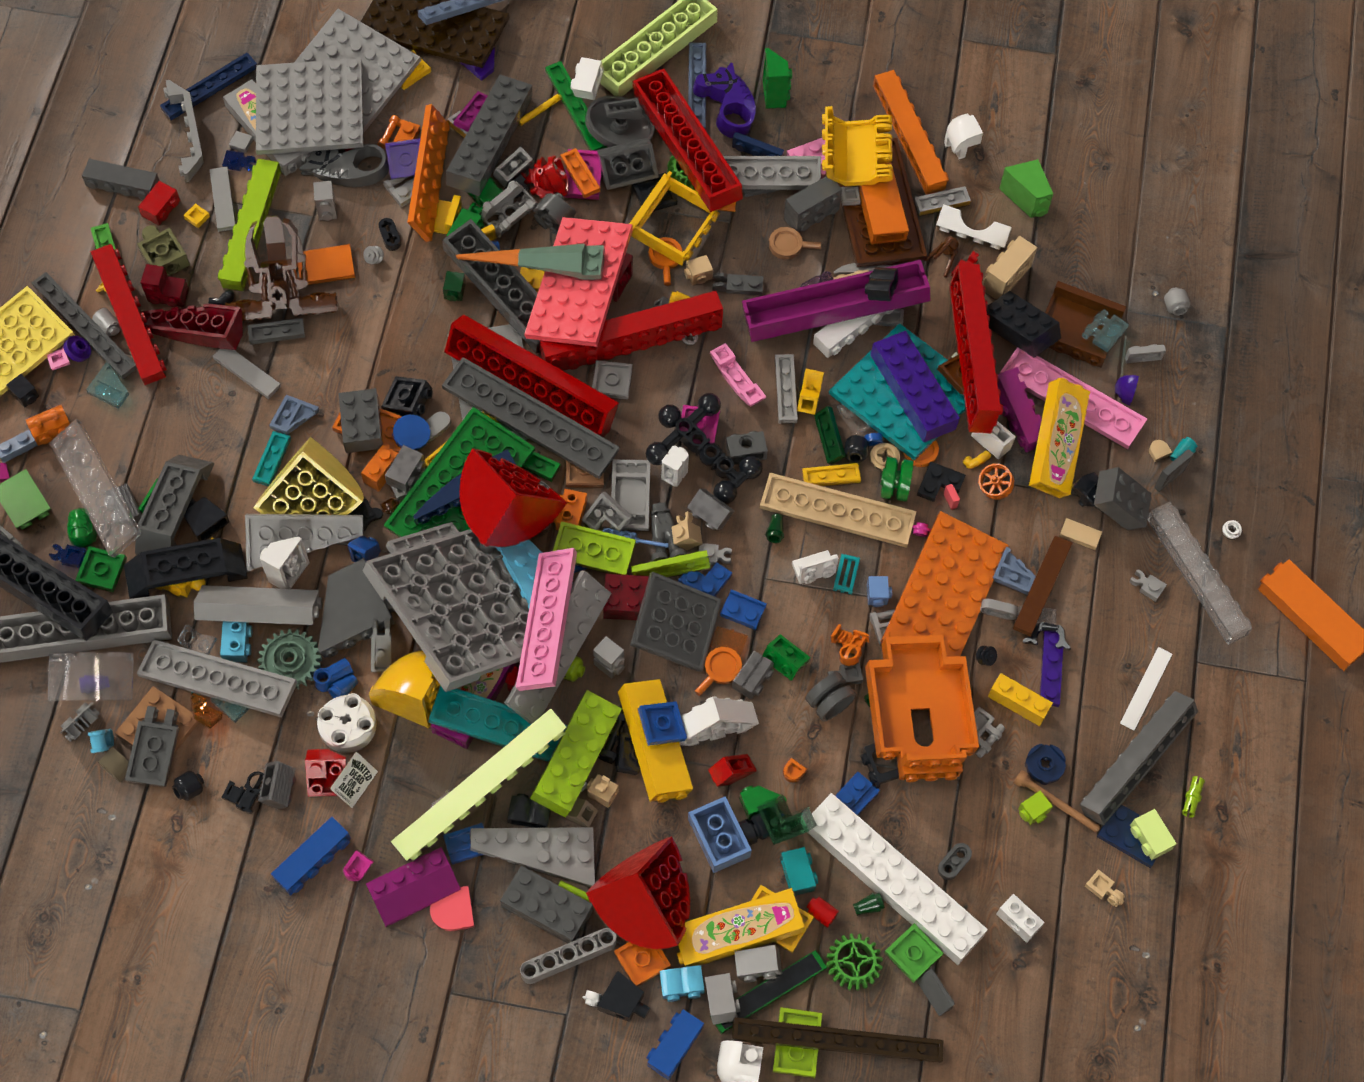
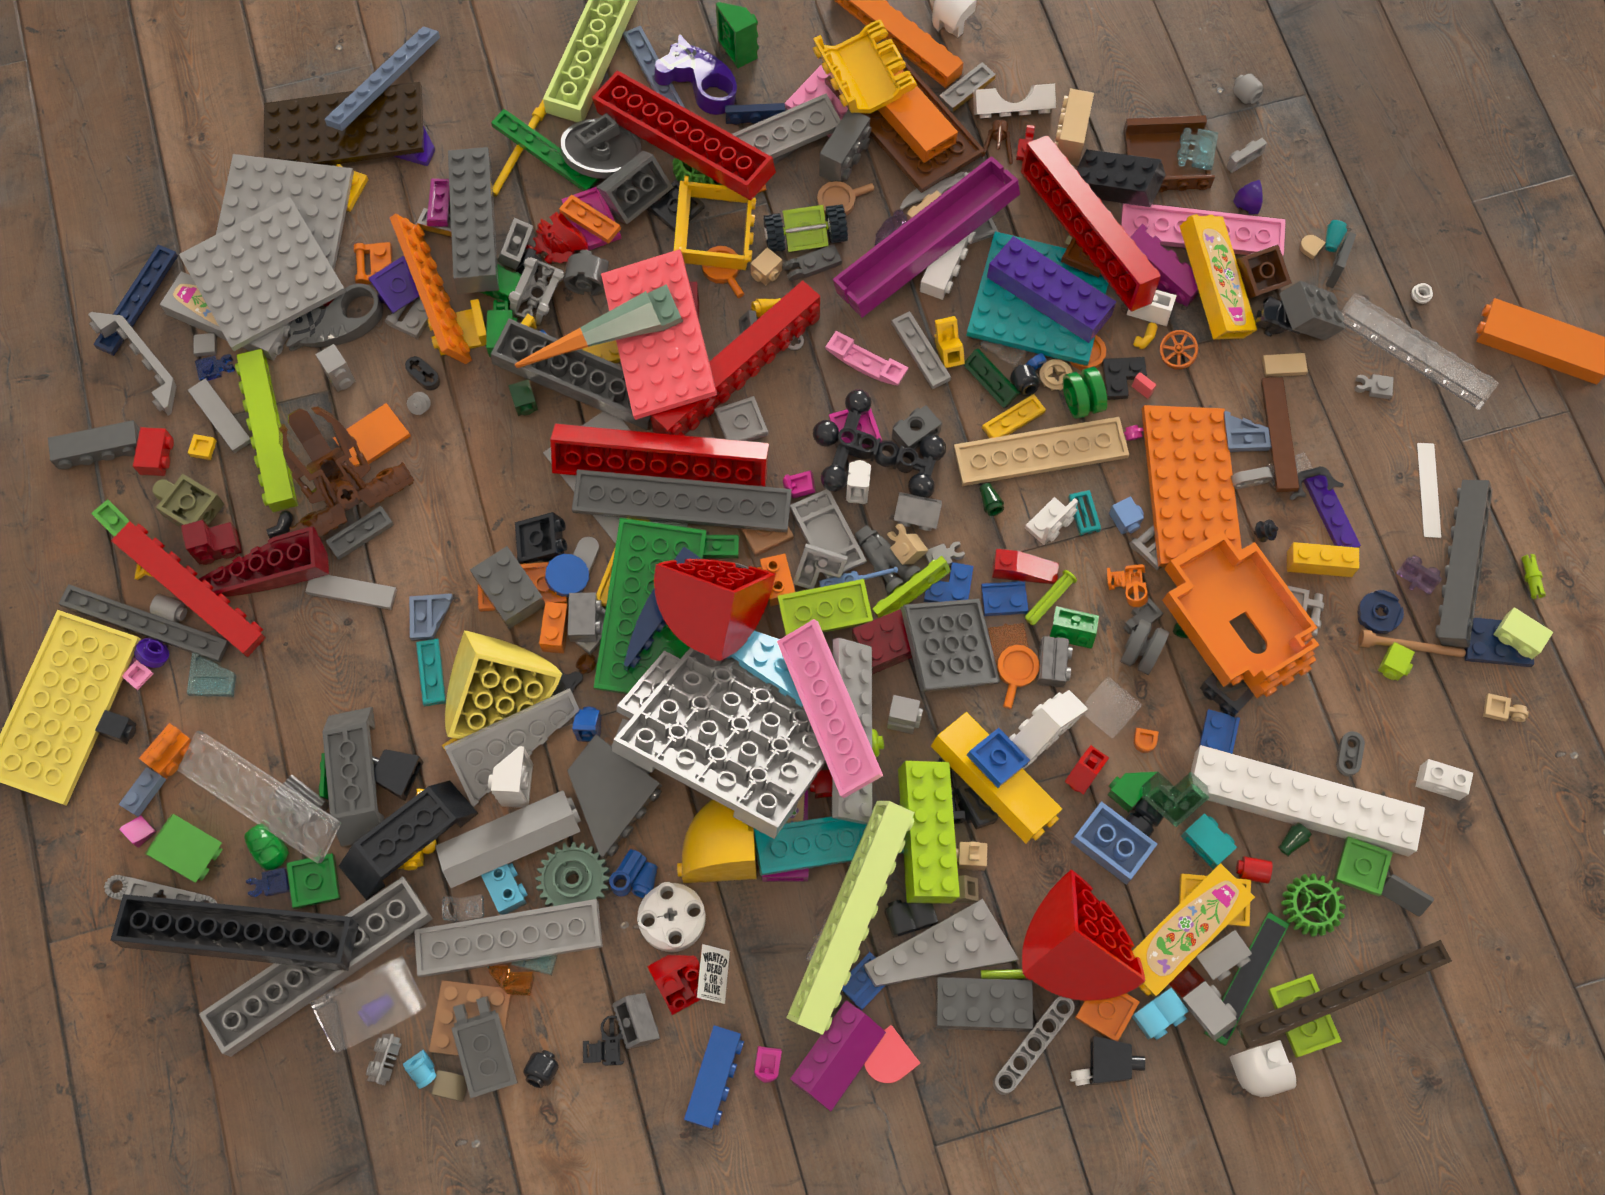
camera: 25 degrees left, 5 degrees up
dark grey hinge [371,618,391,672] -> none
white brick [571,57,604,100] -> none
blue brick [646,1009,704,1081] -> none
light grey tile [841,187,861,206] -> none
black brick [865,267,899,301] -> none
bright green slope [999,159,1053,218] -> none
none -> plate [763,204,848,252]
none -> dark pink plate [783,471,816,498]
none -> red slope [992,549,1059,584]
none -> lime axle [1025,570,1077,625]
none -> clear slope [1083,676,1143,739]
none -> clear red slope [1169,964,1205,998]
none -> reddish brown brick [1236,245,1292,300]
none -> hips [1396,555,1442,595]

